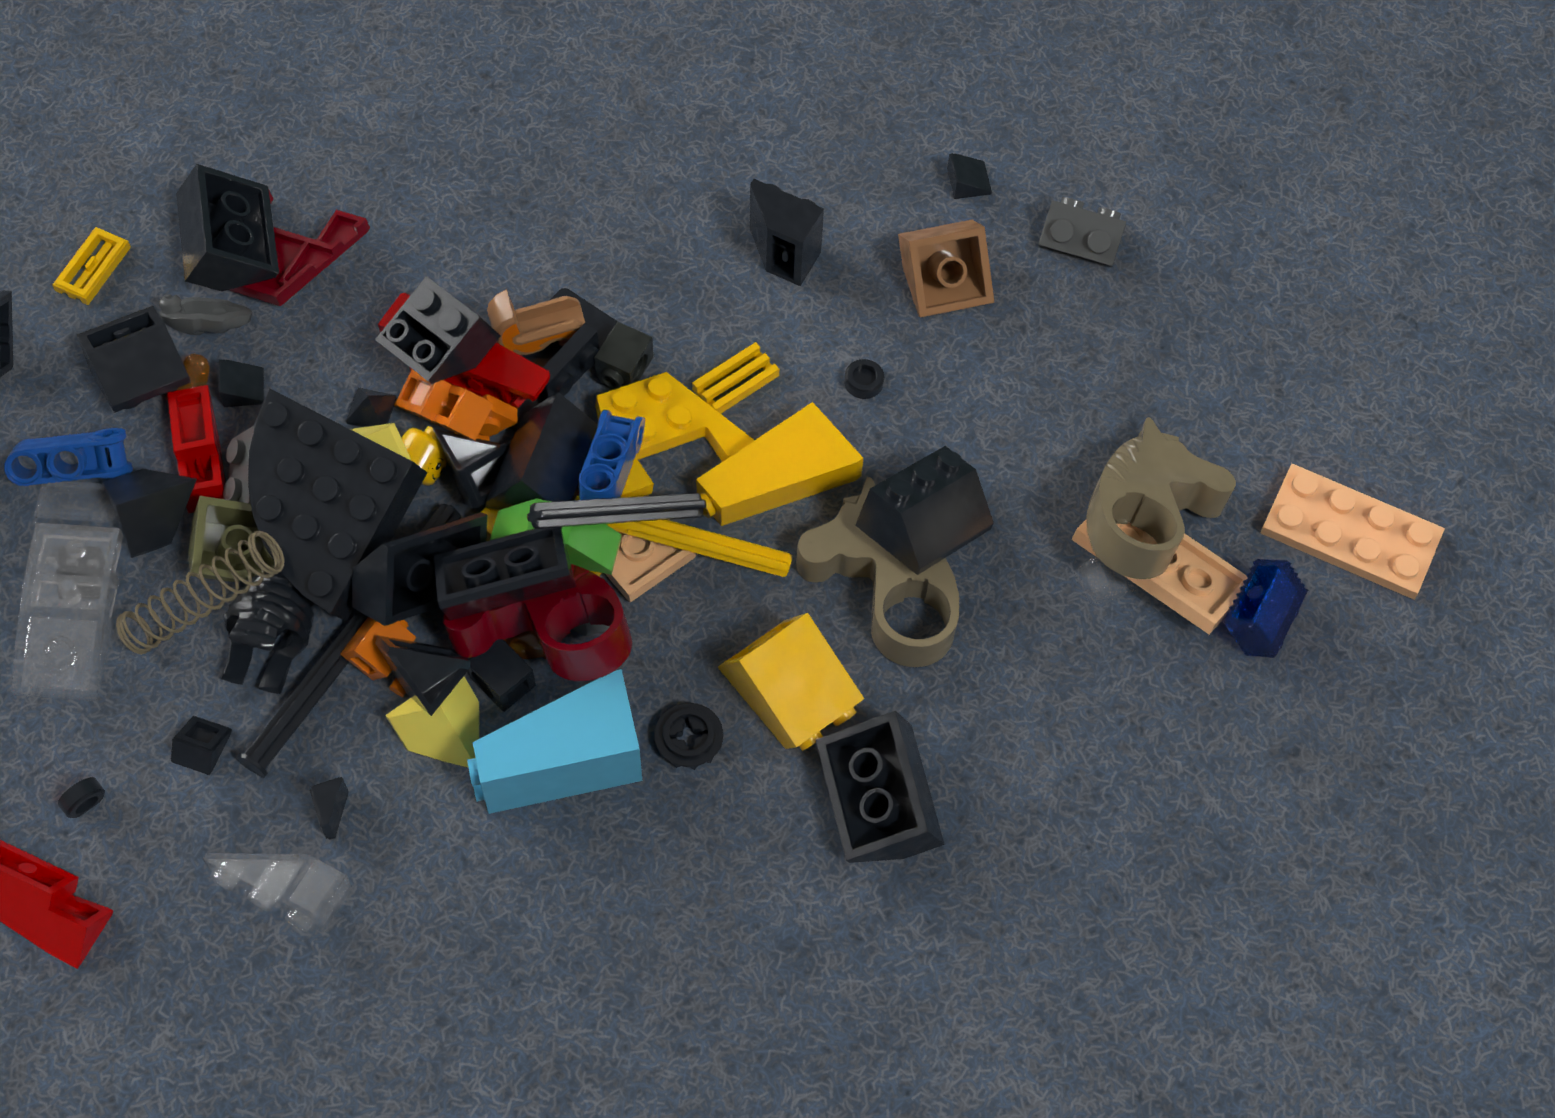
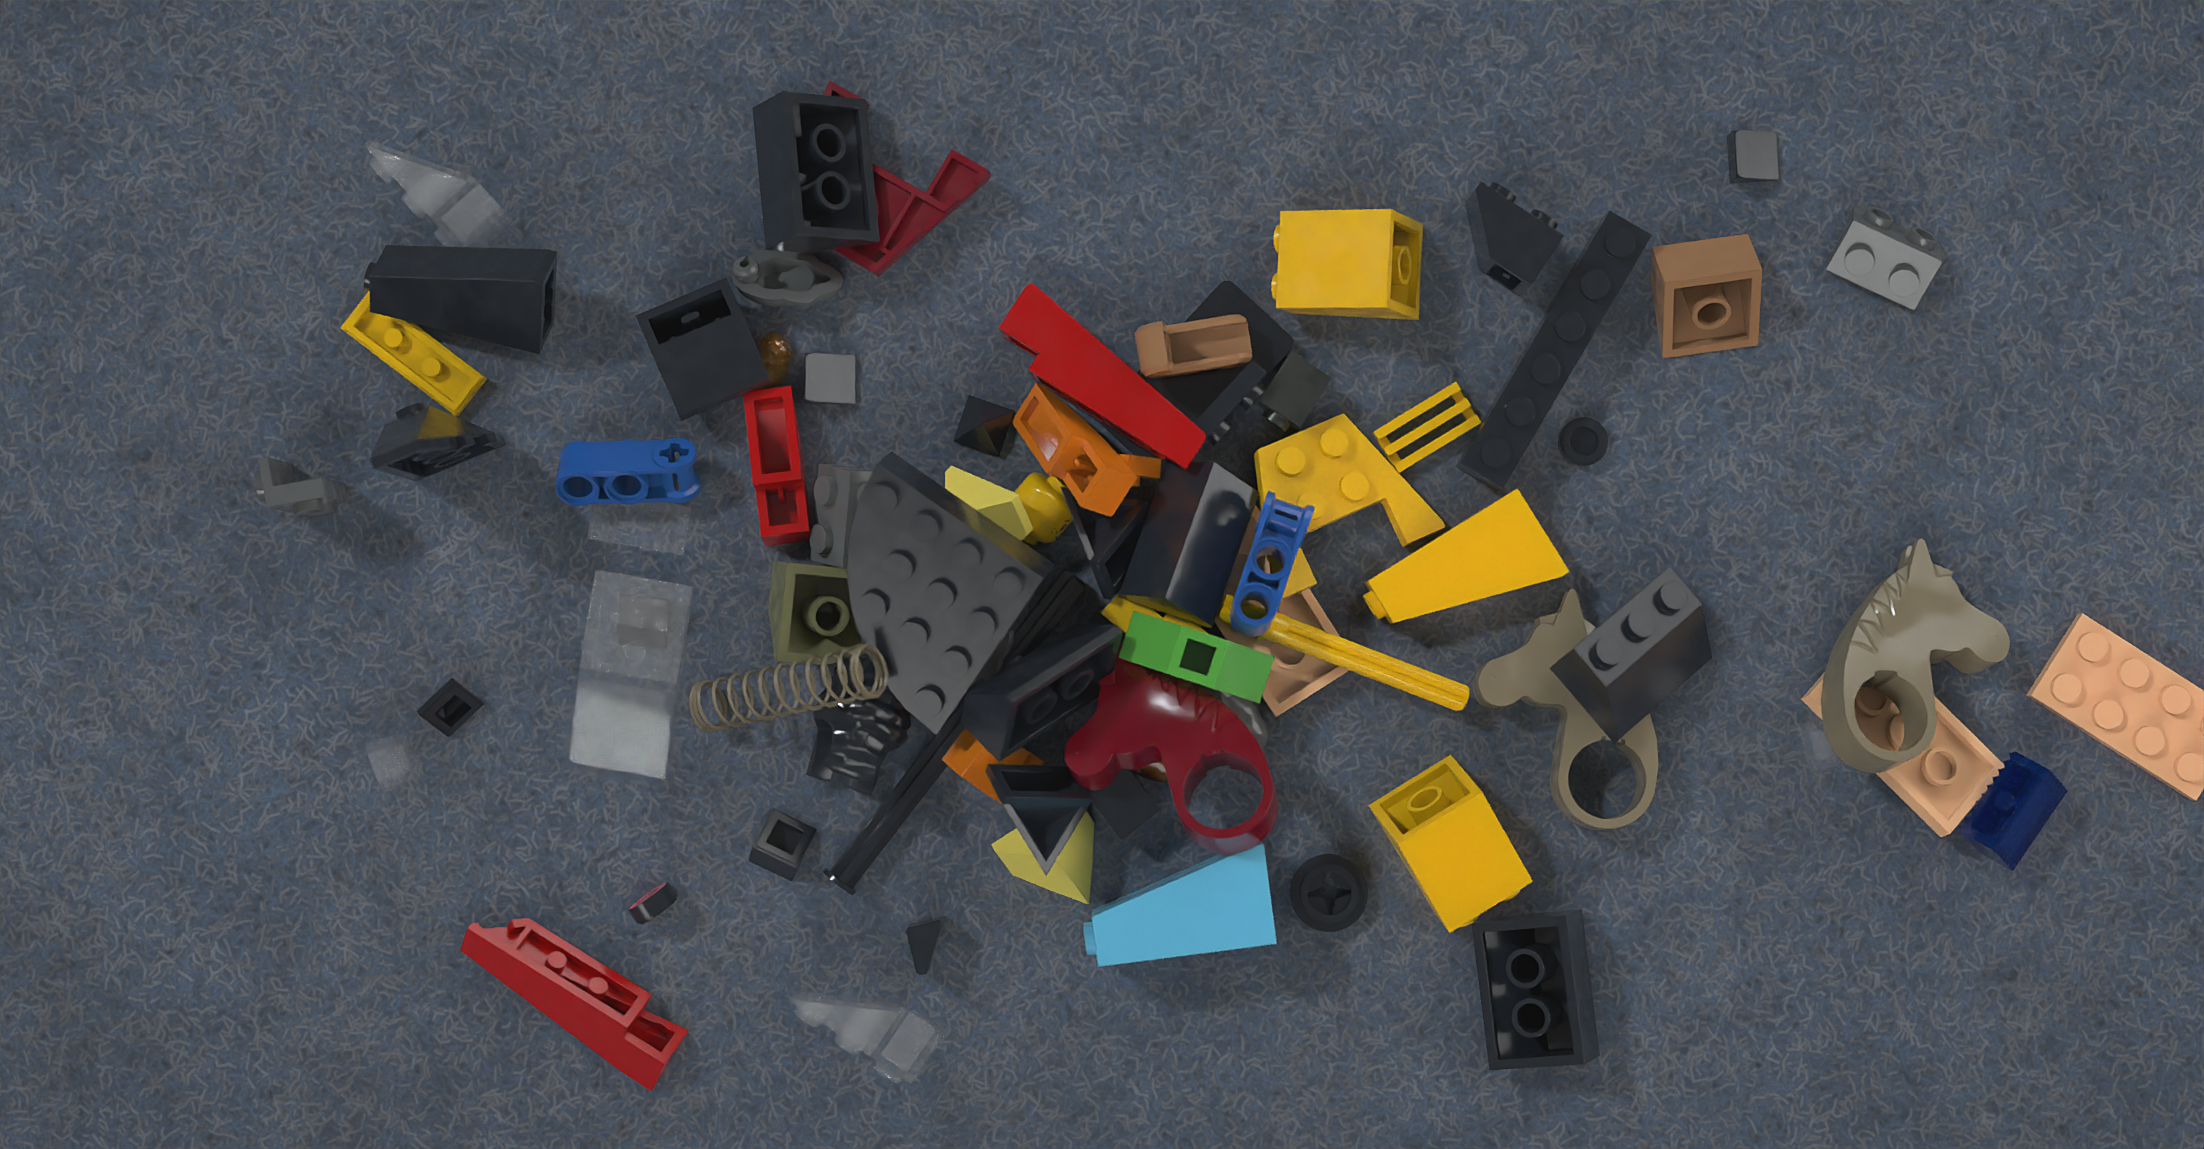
camera: 10 degrees right, 25 degrees up
yellow tile [52,227,131,305] -> none
black slope [102,469,197,558] -> none
black slope [375,276,501,384] -> none
black slope [434,527,577,621] -> none
axle [527,493,706,529] -> none
none -> yellow slope [1271,209,1423,320]
none -> black brick [1455,211,1652,491]

